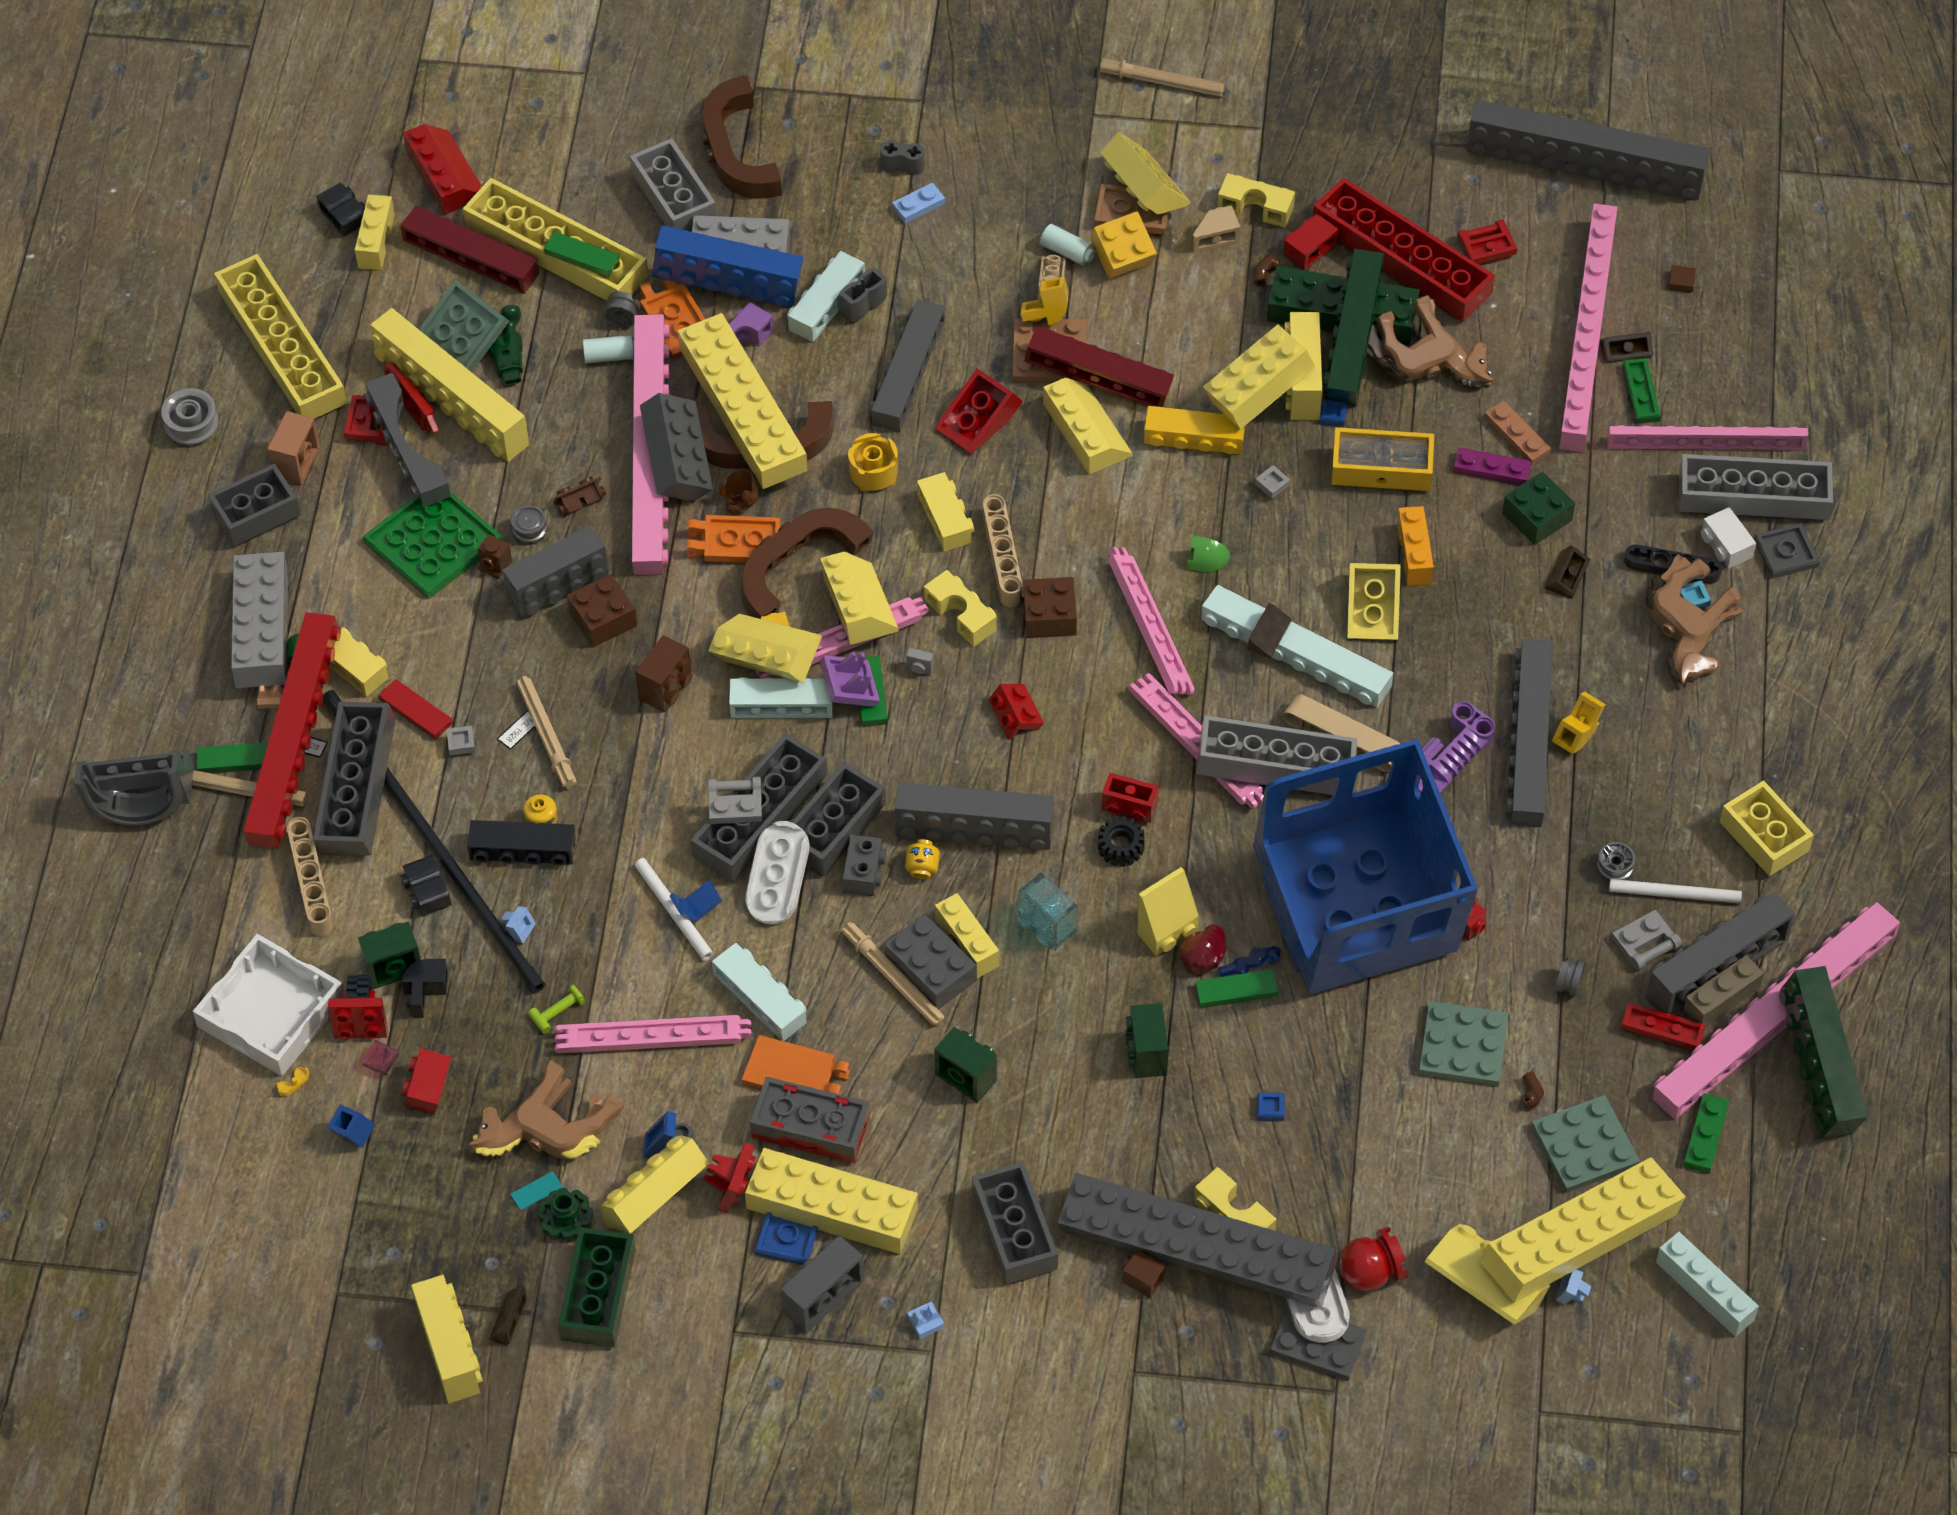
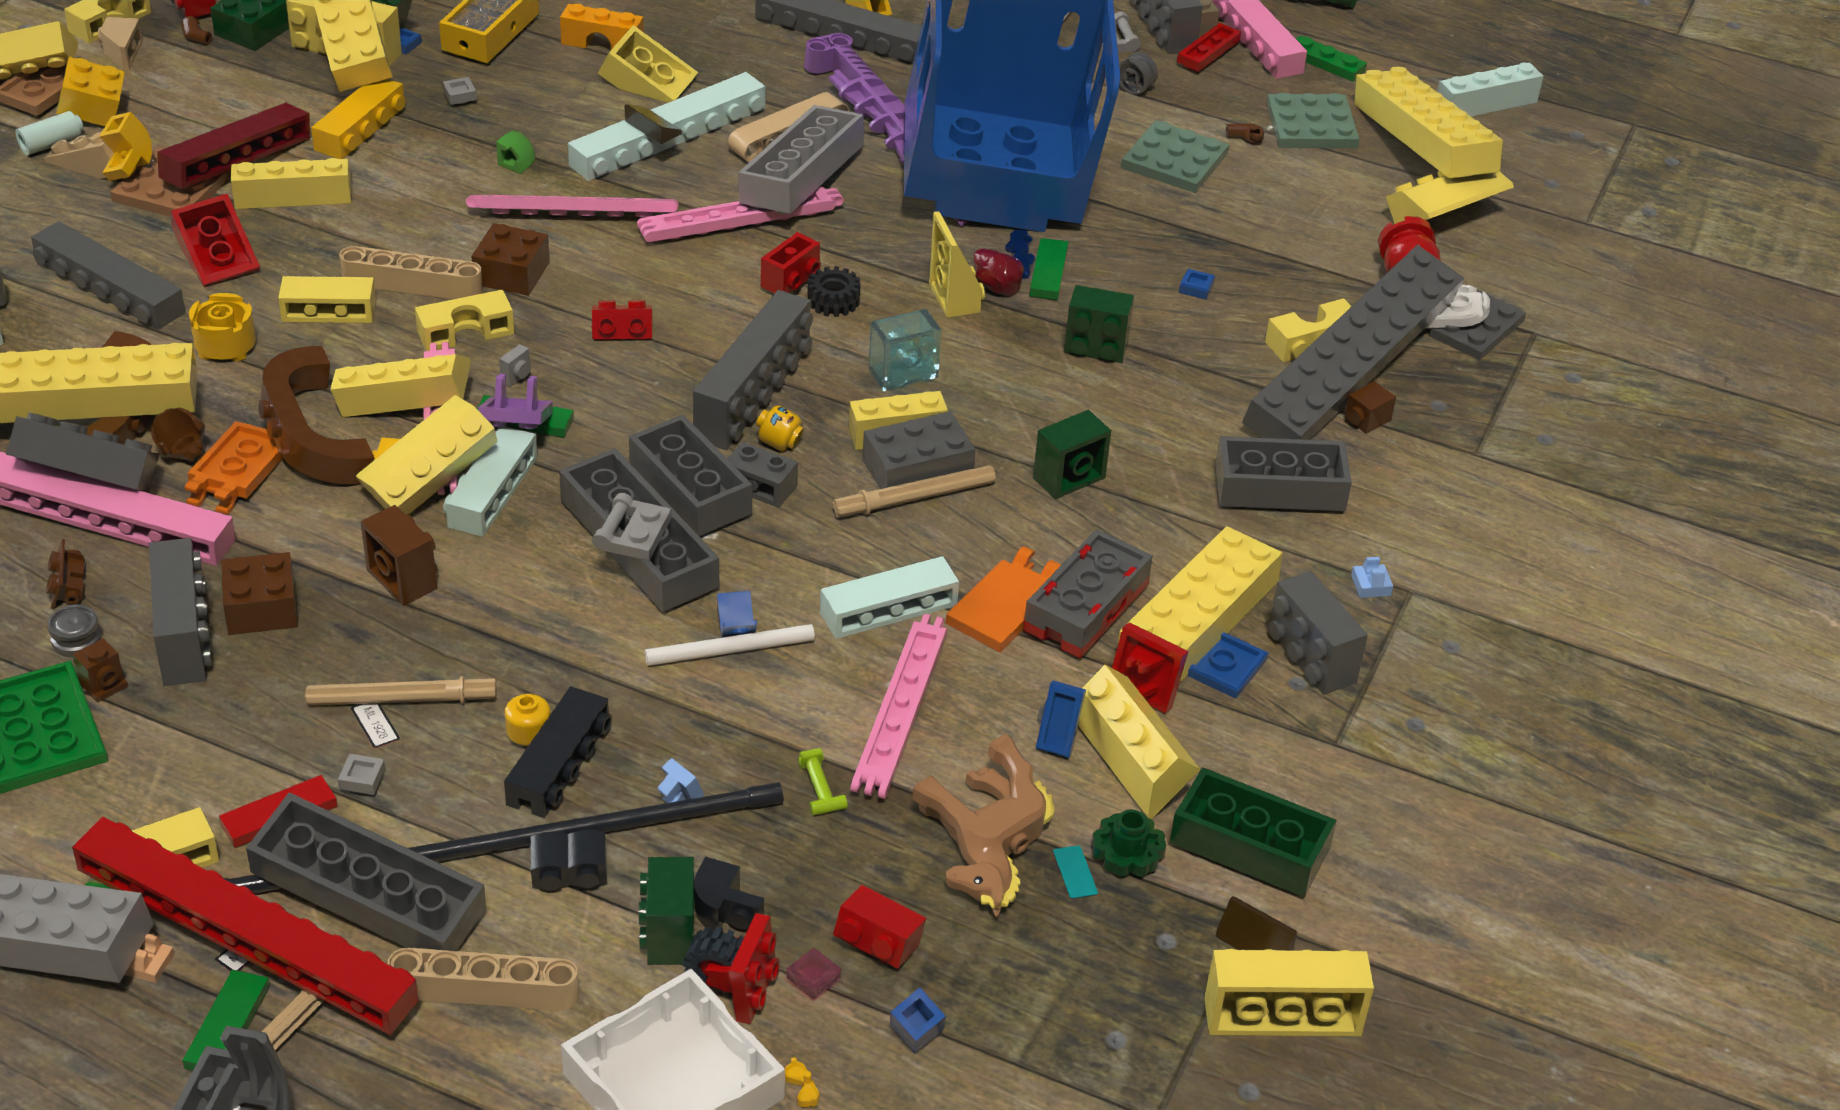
camera: 75 degrees left, 15 degrees down
white tile [745,821,809,925] -> none

